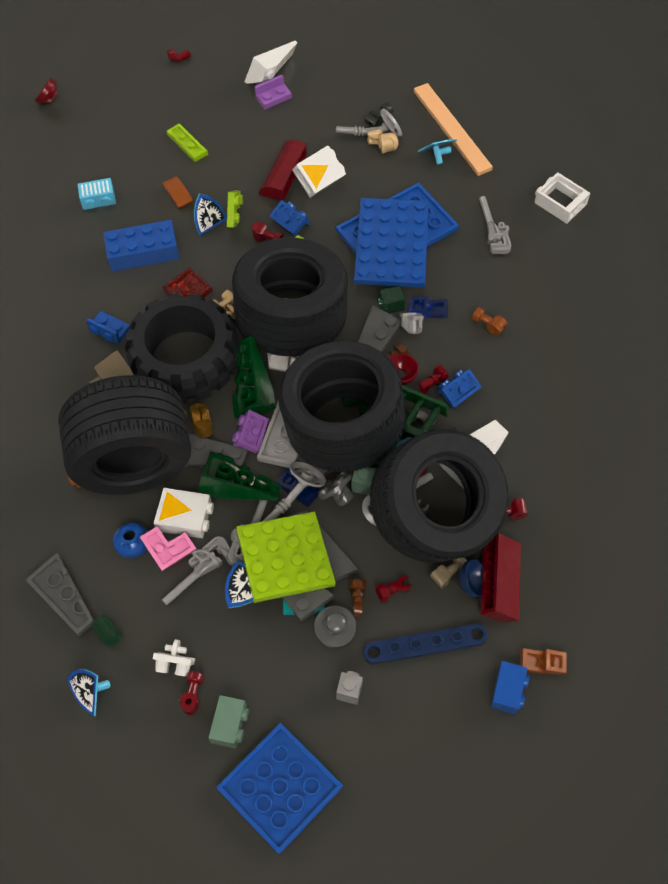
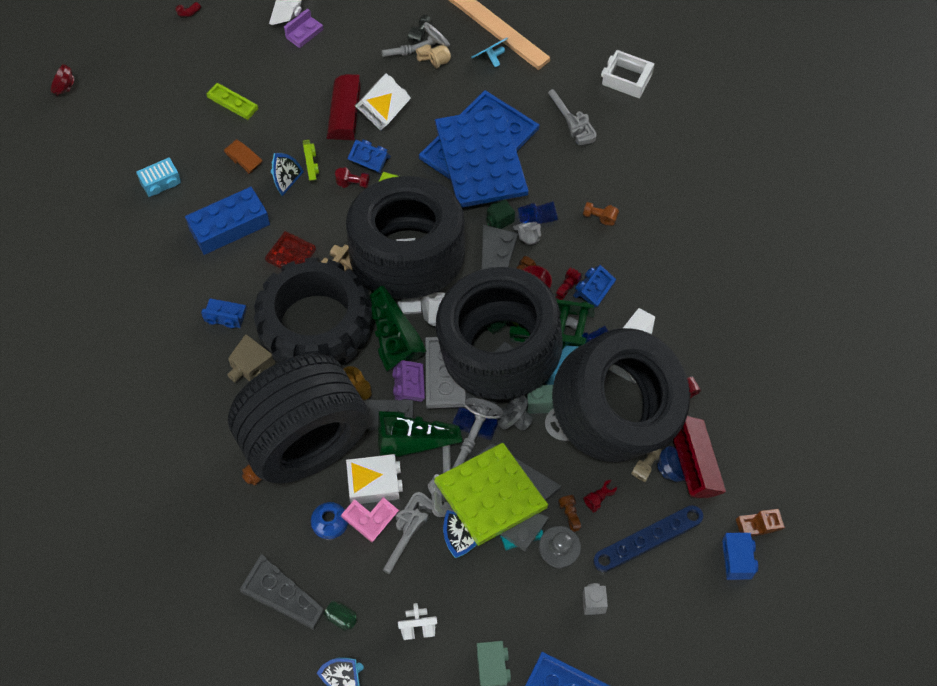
camera: 20 degrees left, 0 degrees up
dark red leg [179,672,204,715] -> none

